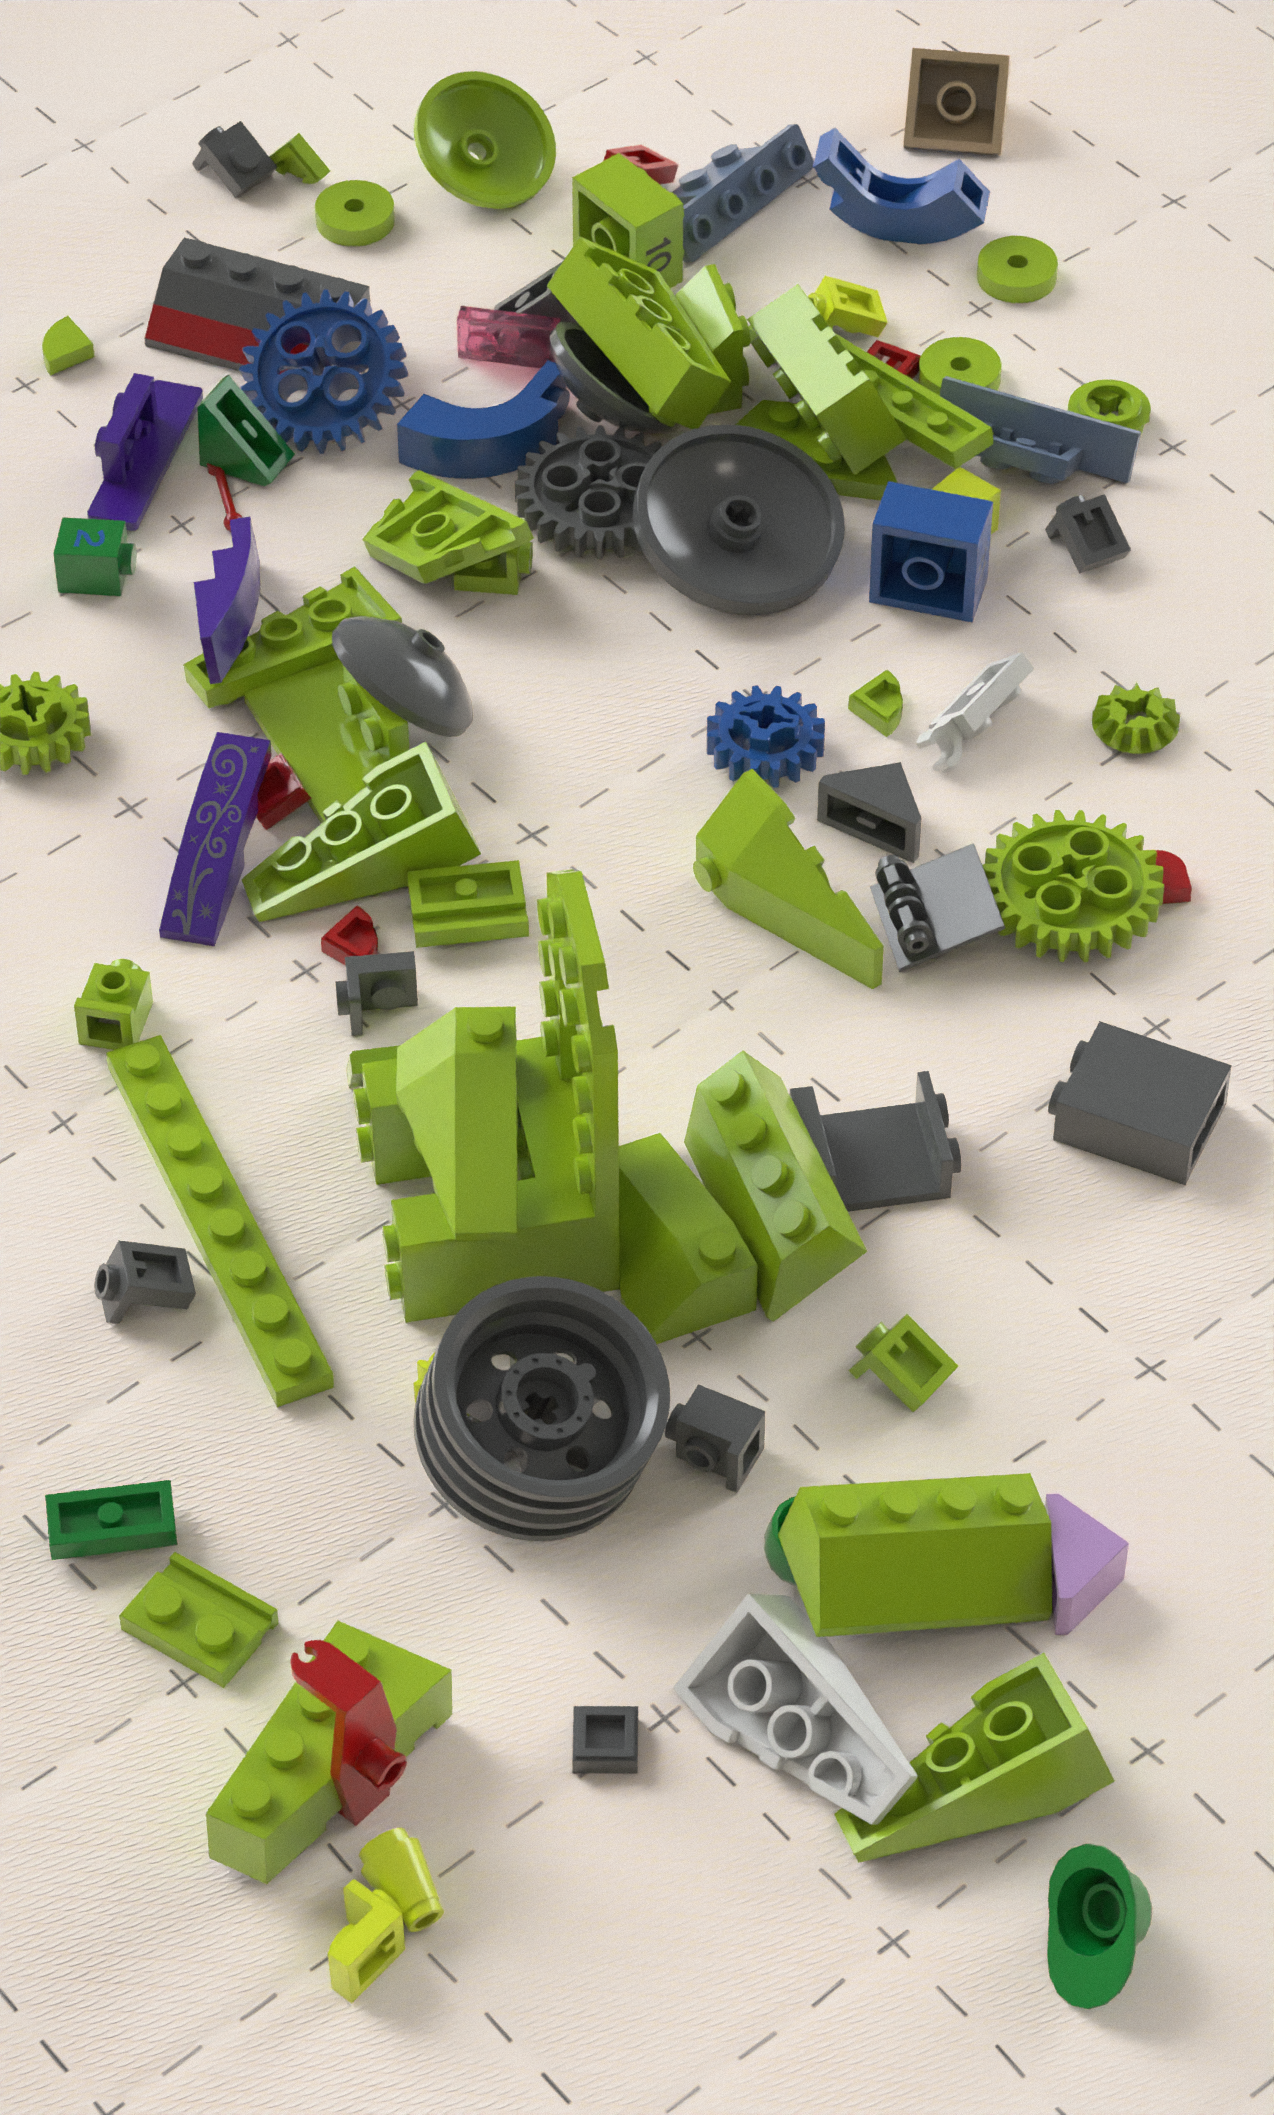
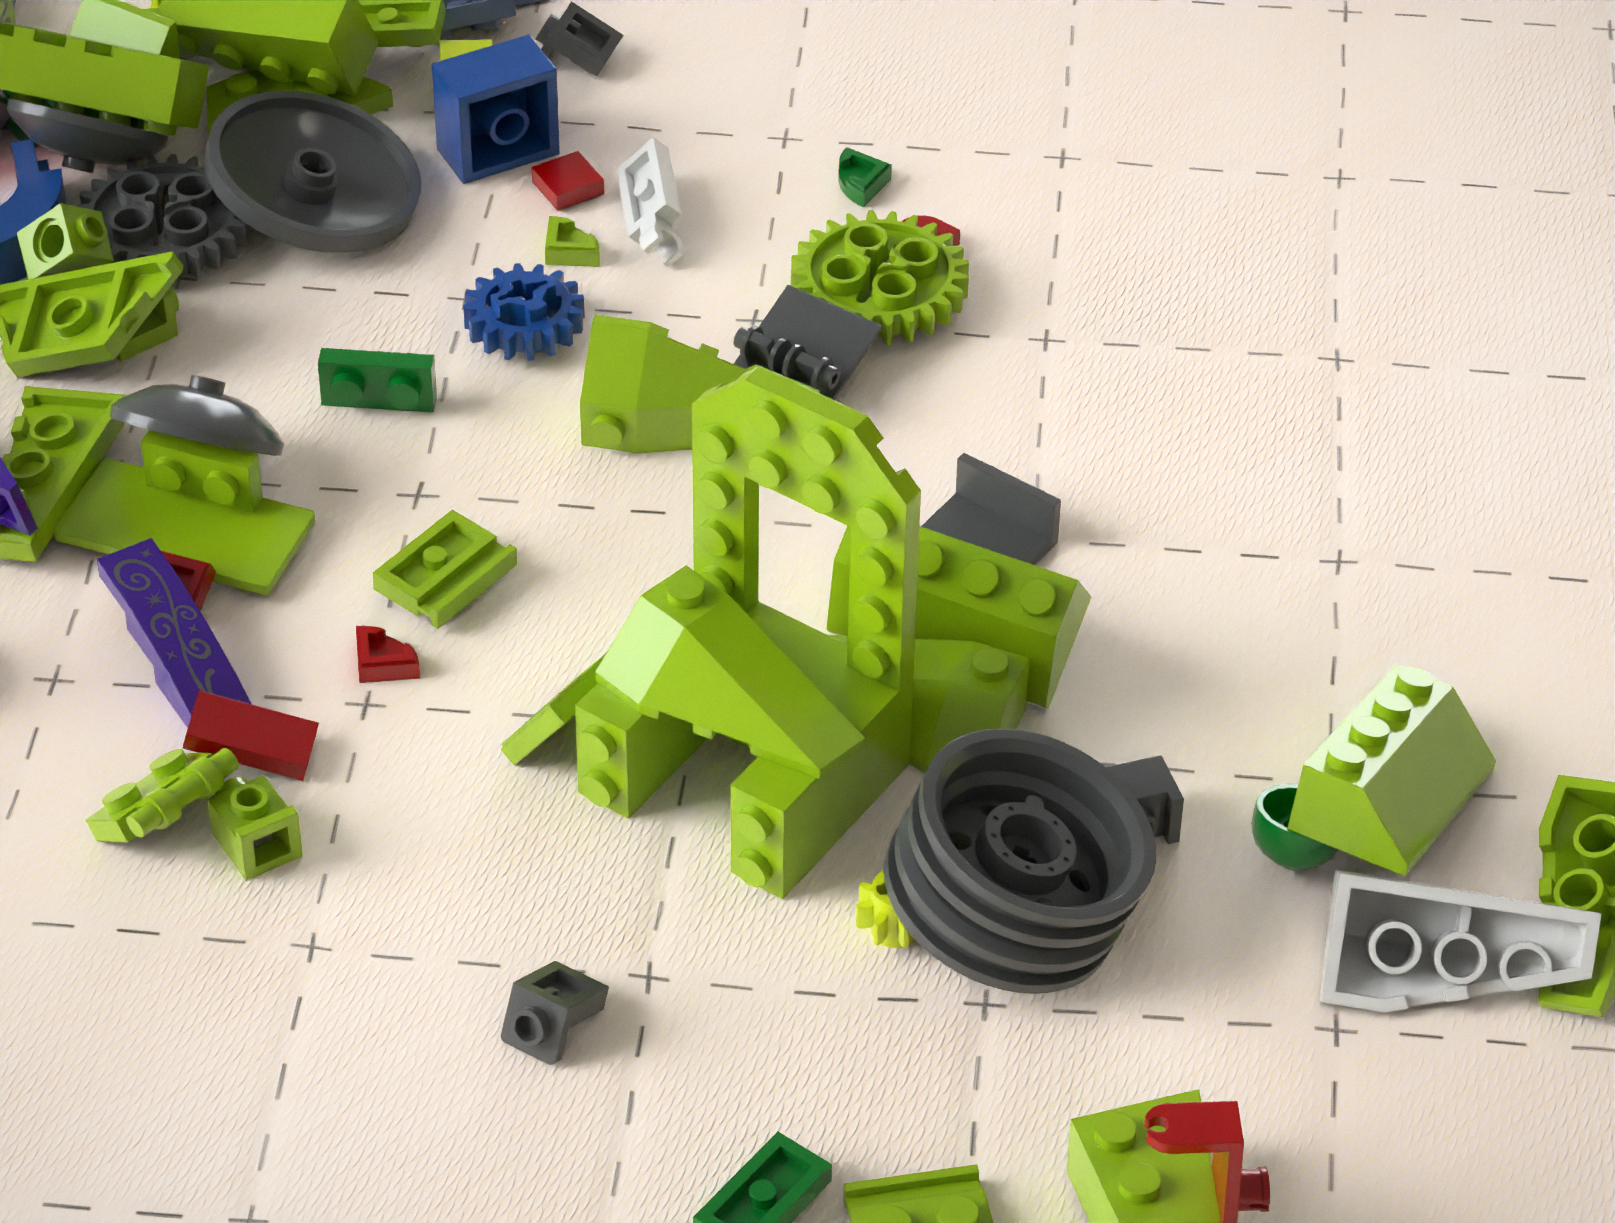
camera: 45 degrees left, 5 degrees down
lime plate [106,1035,334,1407] -> none
lime wedge [241,741,481,922] -> none
dark grey bracket [335,951,418,1036] -> none
dark grey tile [572,1706,638,1774] -> none
dark grey slope [817,762,922,863] -> none
lime bracket [848,1314,959,1412] -> none
lavender slope [1045,1493,1129,1635] -> none
dark grey brick [1048,1021,1232,1185] -> none
lime gear [1092,682,1180,754] -> none
none -> lime brick [17,203,114,279]
none -> lime plate [85,748,239,843]
none -> red tile [182,690,319,781]
none -> green plate [317,348,437,412]
none -> red tile [531,151,604,211]
none -> green tile [838,147,892,207]

